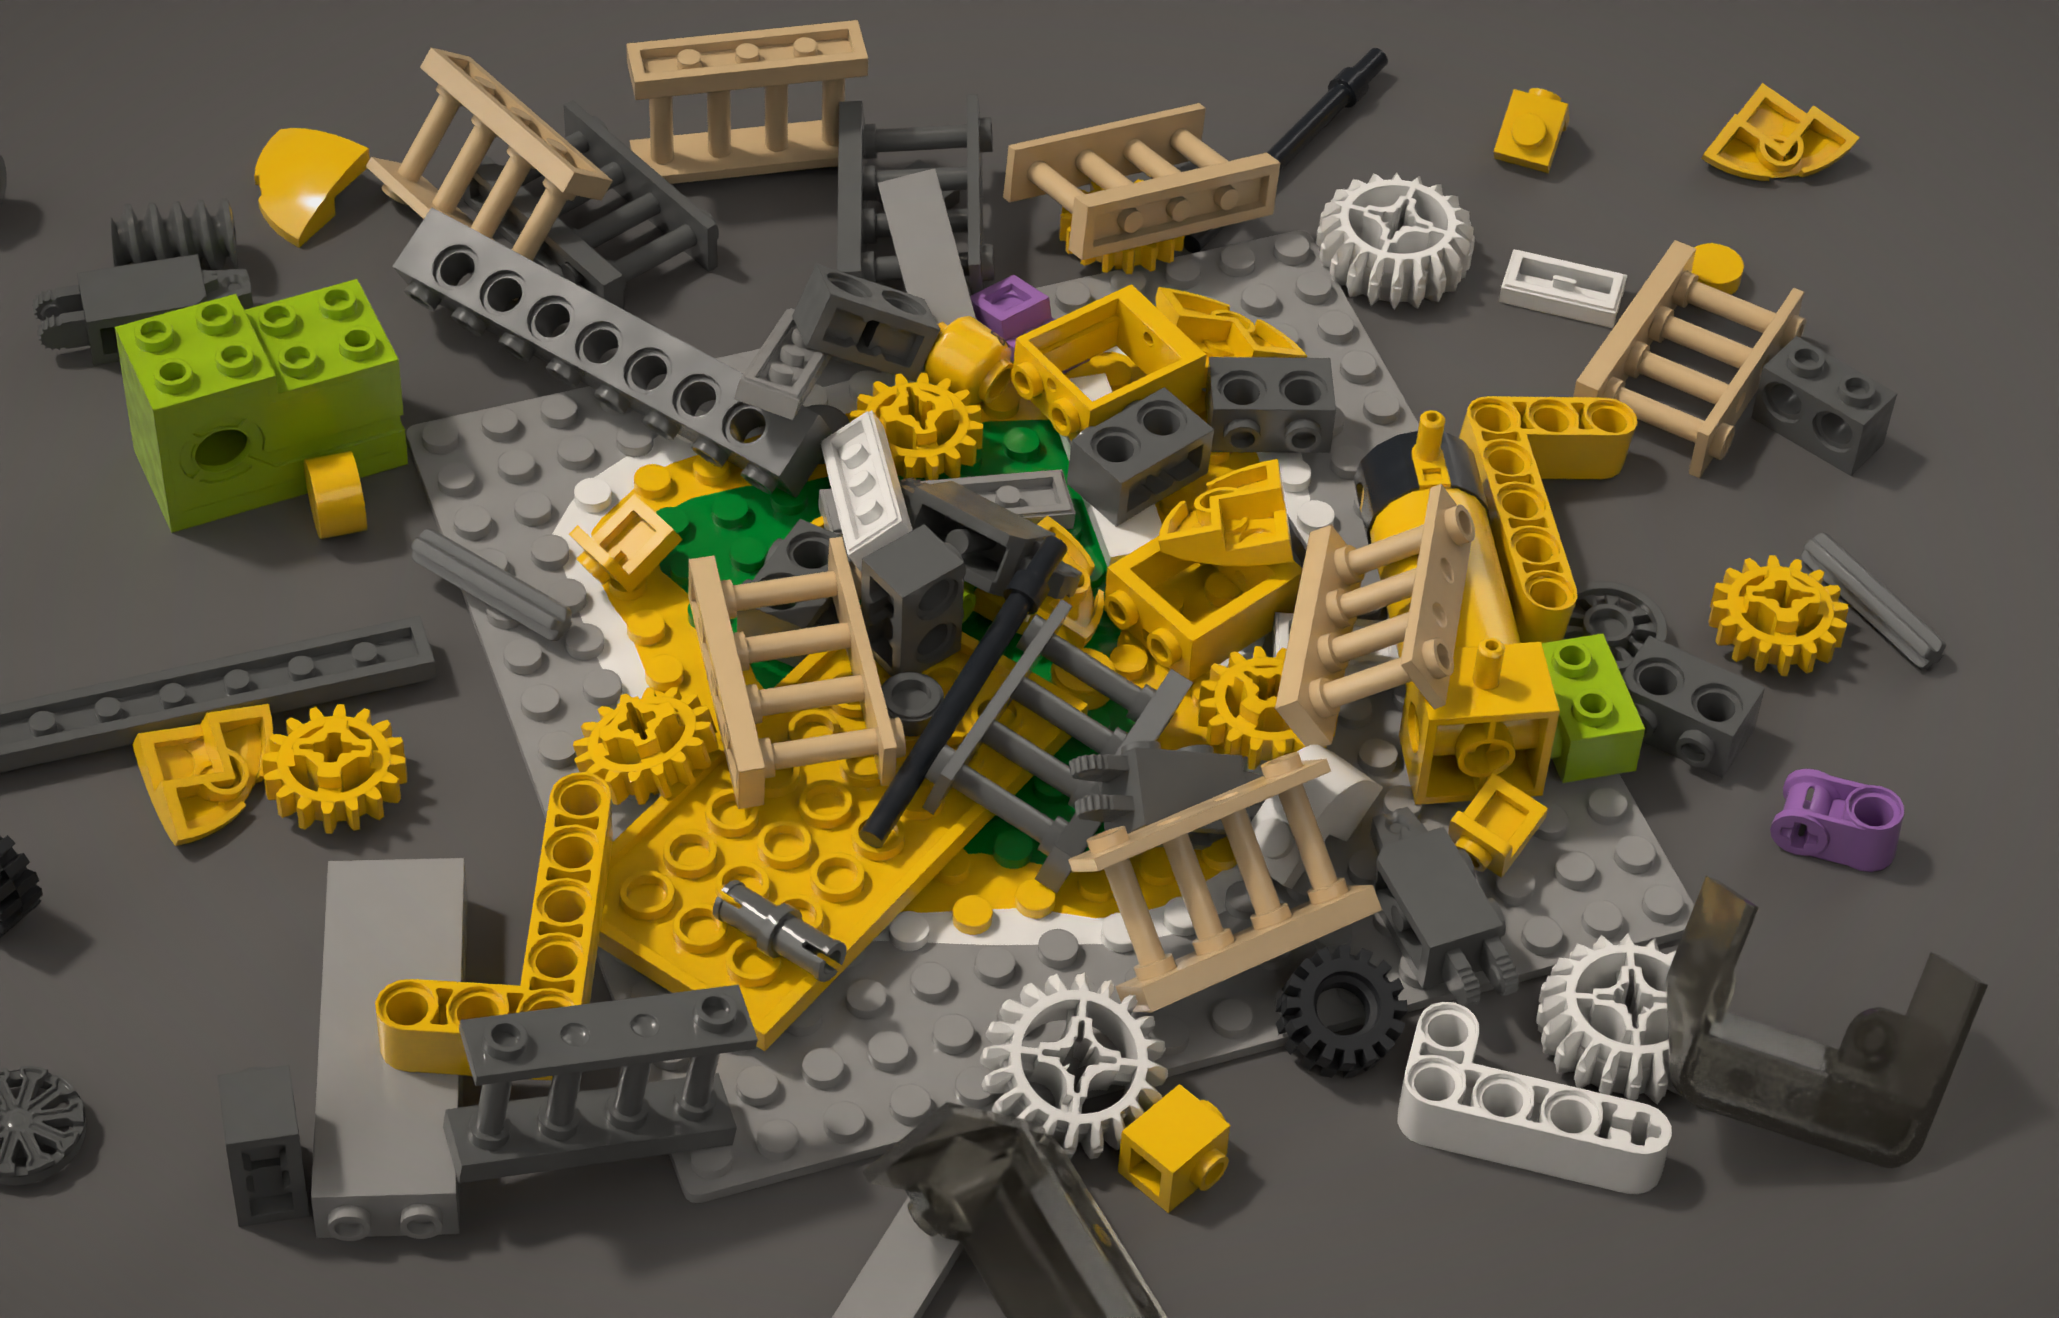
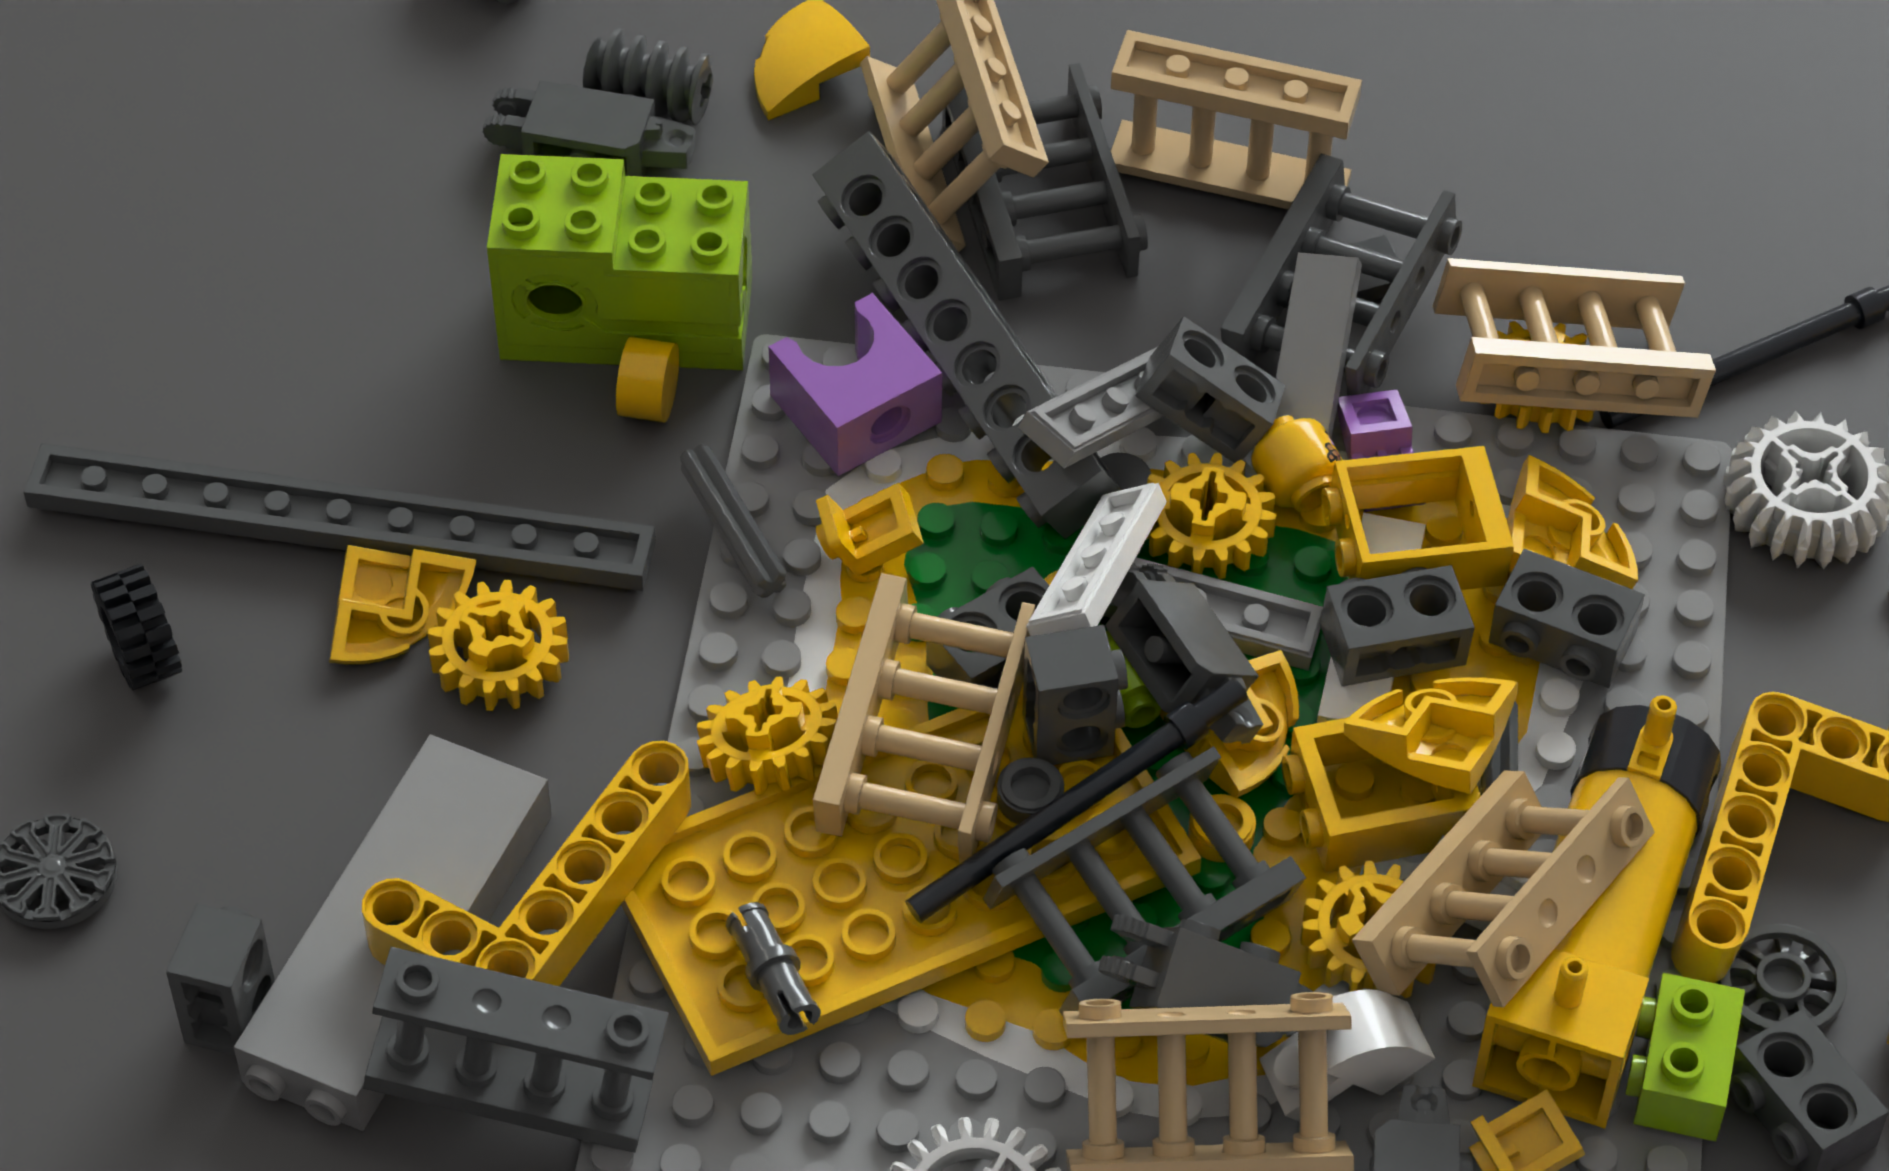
camera: 30 degrees right, 5 degrees up
none -> medium lavender piece [768,293,942,476]

